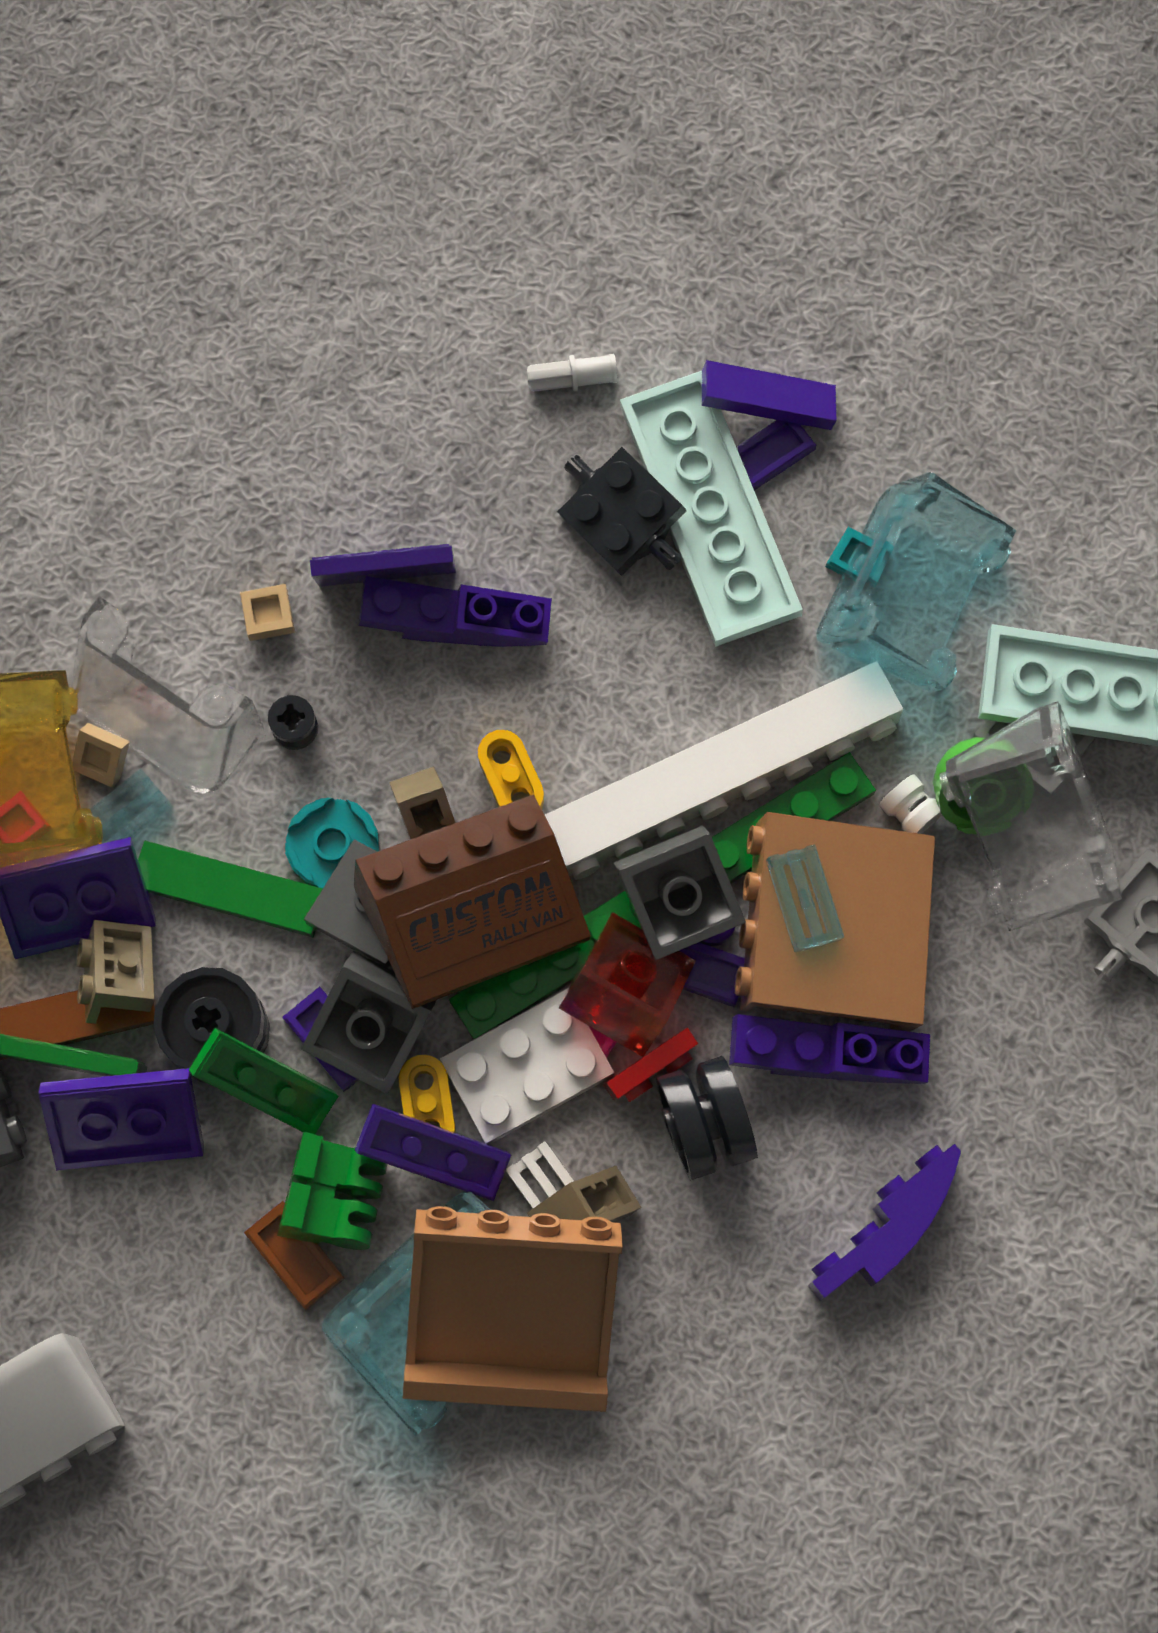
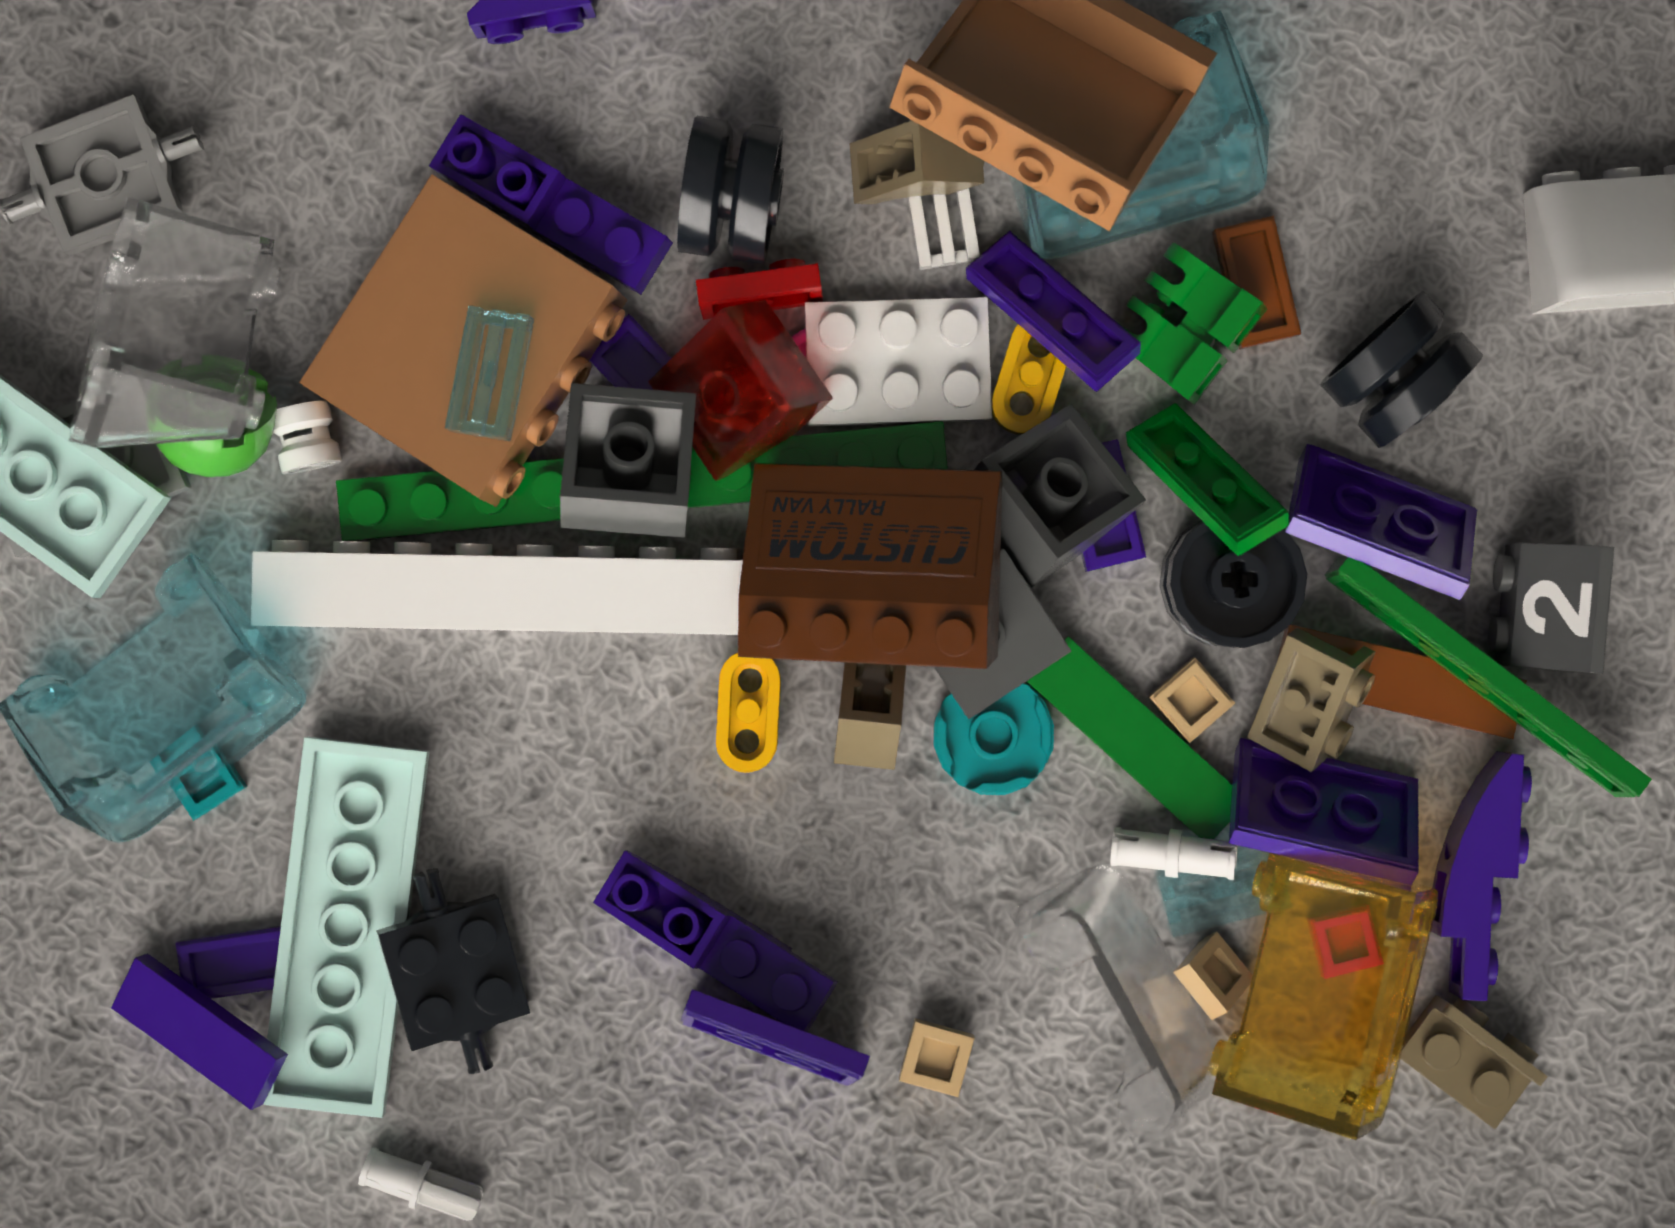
camera: 155 degrees left, 15 degrees up
black wheel [268,695,318,750] -> none
none -> white pin [1111,827,1238,880]
none -> tan tile [1147,657,1235,743]
none -> black wheel [1320,291,1483,448]

